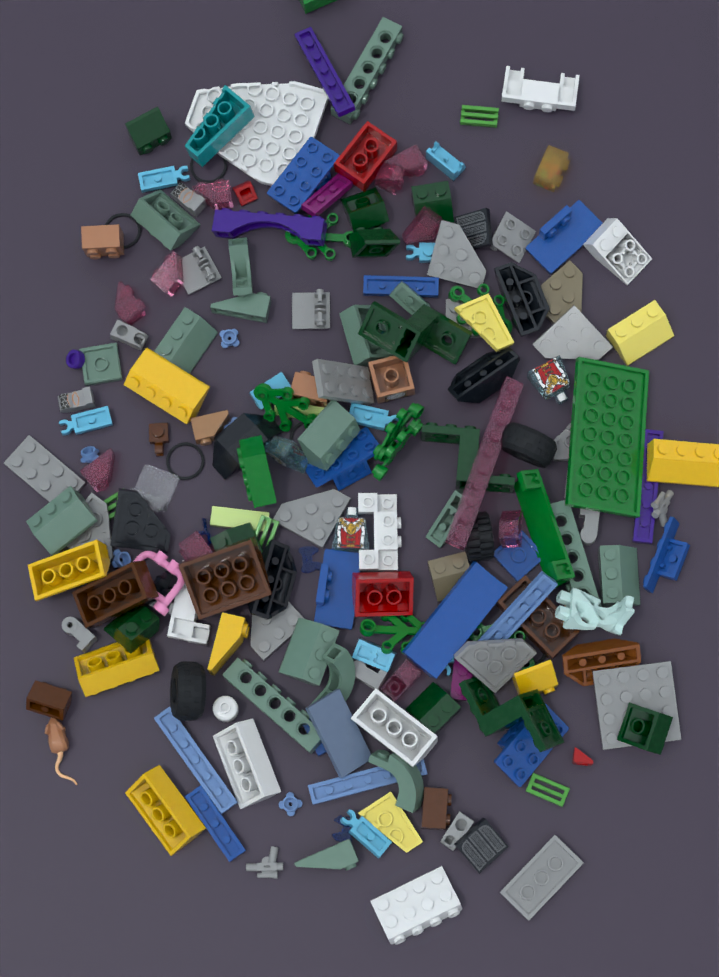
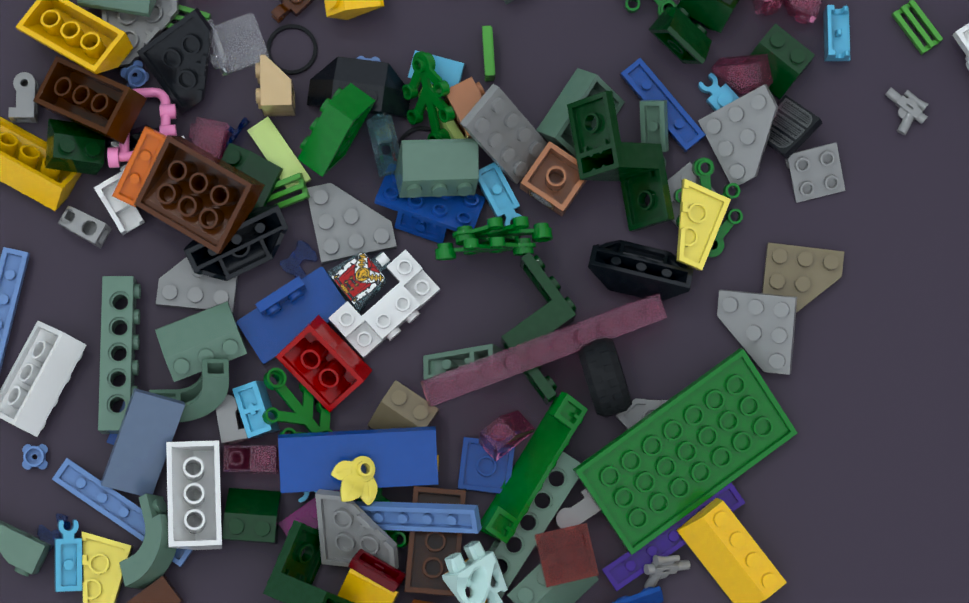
camera: 40 degrees right, 5 degrees up
black tyre [170,661,206,721] -> none
medium nougat slope [190,410,230,446] -> none
yellow slope [207,612,250,676] -> none
white head [213,696,239,722] -> none
light grey hinge [292,289,330,329] -> none
black tyre [462,511,494,562] -> none
black wedge [494,262,550,337] -> none
blue bracket [526,200,603,274] -> none
torso [527,355,570,405] -> none
clear yellow brick [533,145,570,192] -> none
white slope [583,218,652,285] -> none
light yellow slope [606,300,674,366] -> none
none -> light grey leg [58,206,112,249]
none -> orange tile [112,126,167,207]
none -> tan slope [255,55,295,116]
none -> light yellow plate [331,456,378,505]
none -> dark red tile [348,549,406,592]
none -> bright green tile [482,26,495,82]
none -> clear red brick [534,523,599,588]
none -> light grey piece [885,87,929,135]

